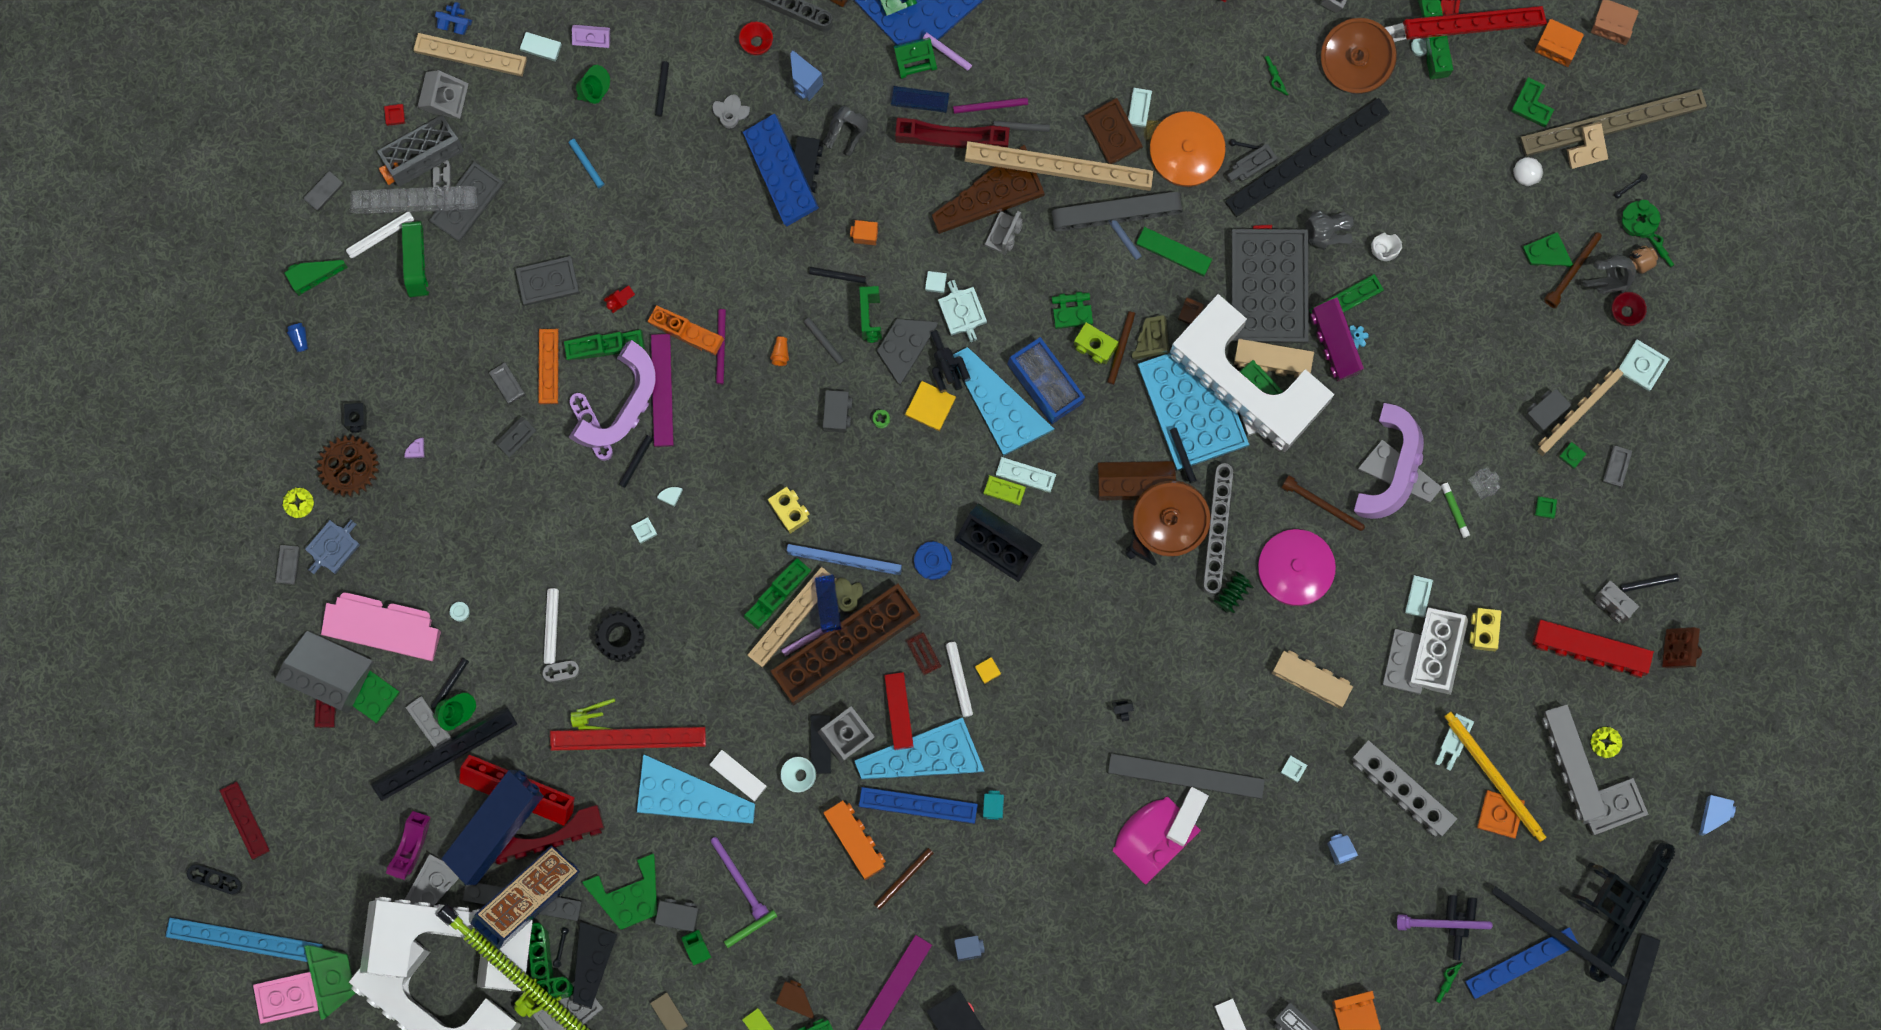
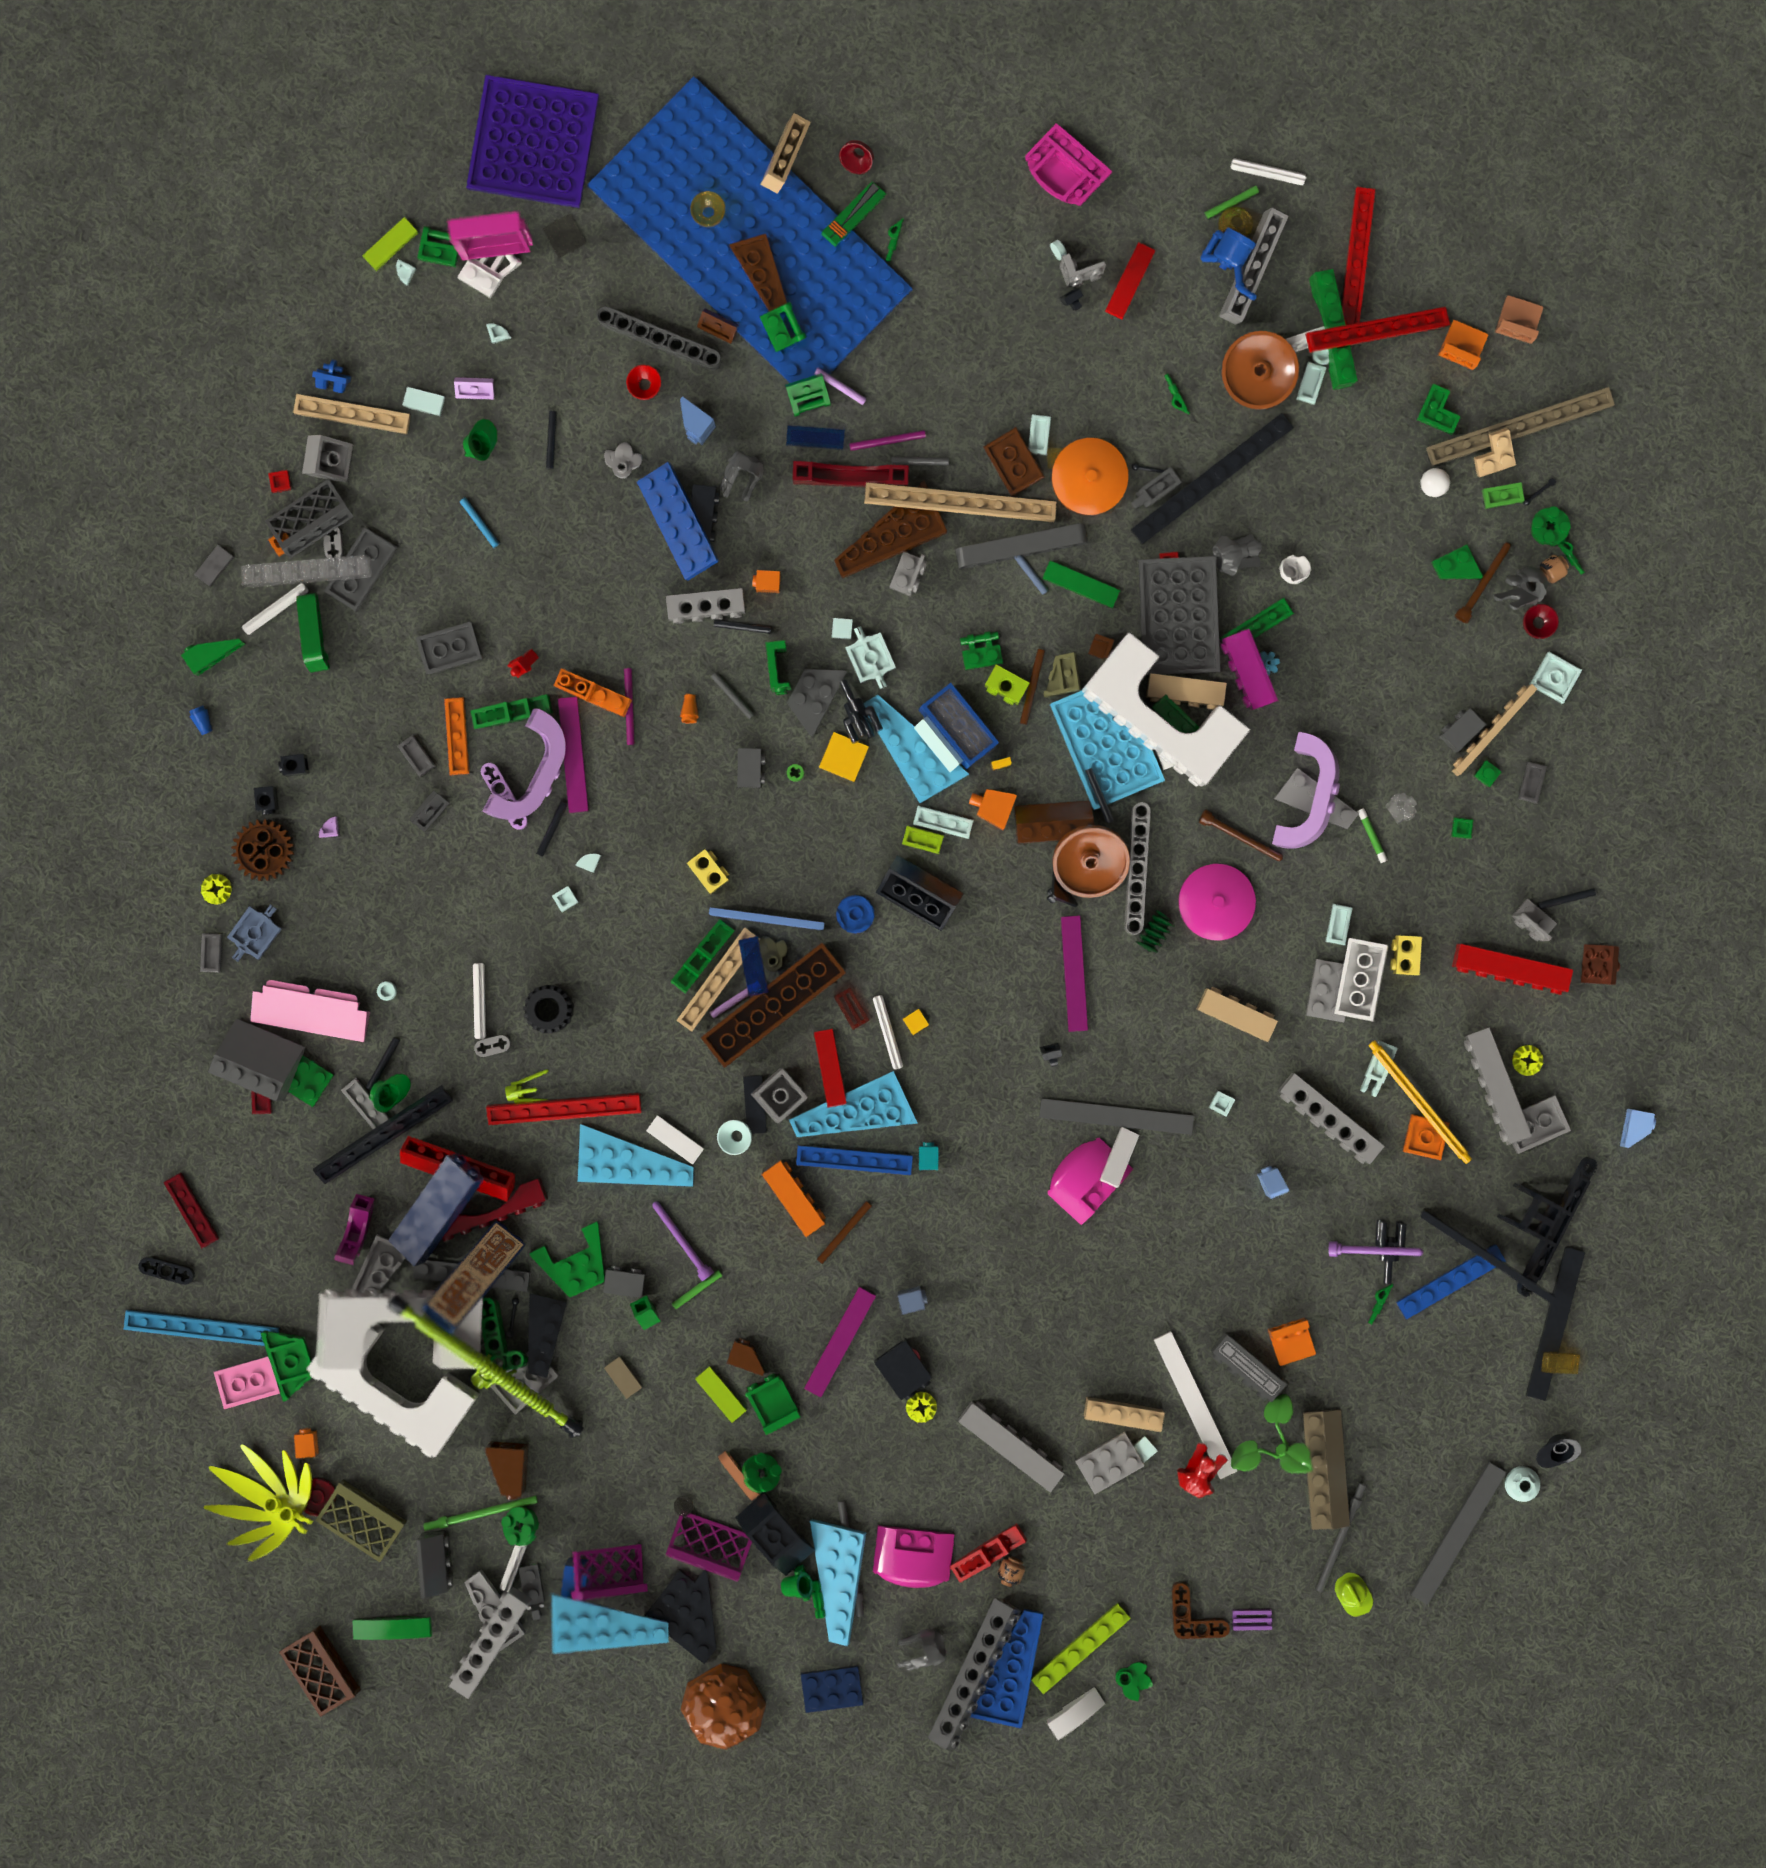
camera: 10 degrees left, 10 degrees up
none -> black brick [278,754,309,777]
none -> light grey brick [666,588,745,624]
none -> light aqua tile [914,716,963,772]
none -> orange torso [969,789,1017,830]
none -> yellow tile [991,757,1012,770]
none -> magenta tile [1061,916,1088,1032]
none -> light aqua tile [1296,362,1326,404]
none -> bright green plate [1482,482,1525,509]

